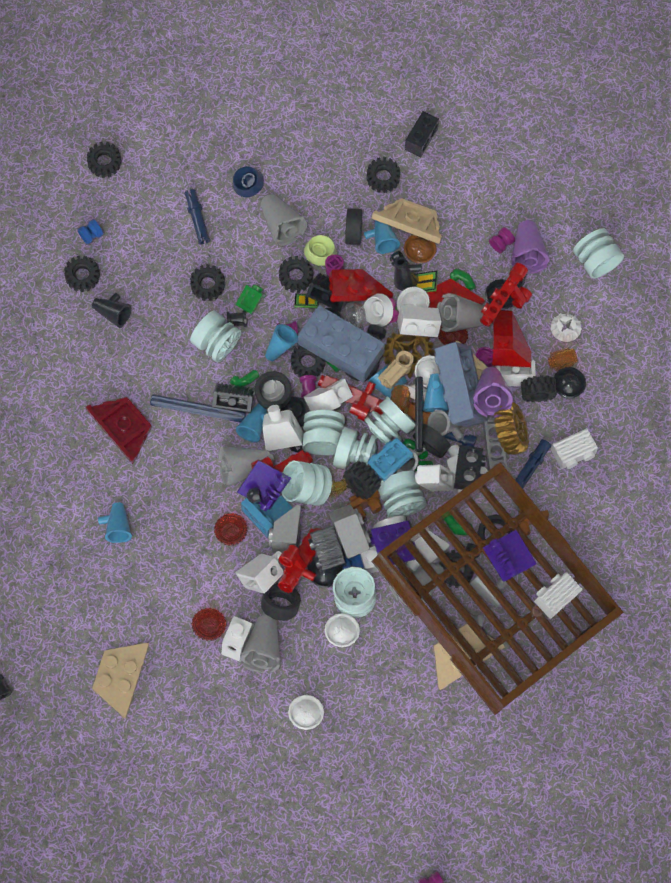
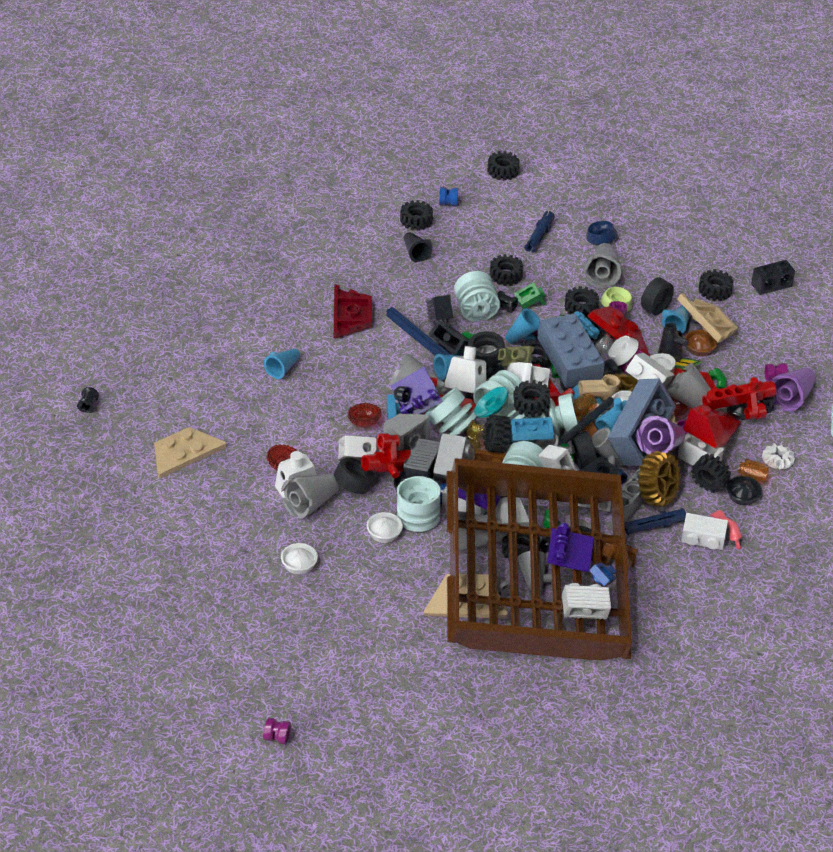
camera: 40 degrees right, 25 degrees down
none -> black brick [425,295,453,325]
none -> teal dish [474,387,509,418]
none -> olive hips [498,346,534,368]
none -> black tyre [513,380,550,417]
none -> dark azure axle [574,311,600,339]
none -> blue plate [590,562,617,586]
none -> coral piece [710,510,742,549]

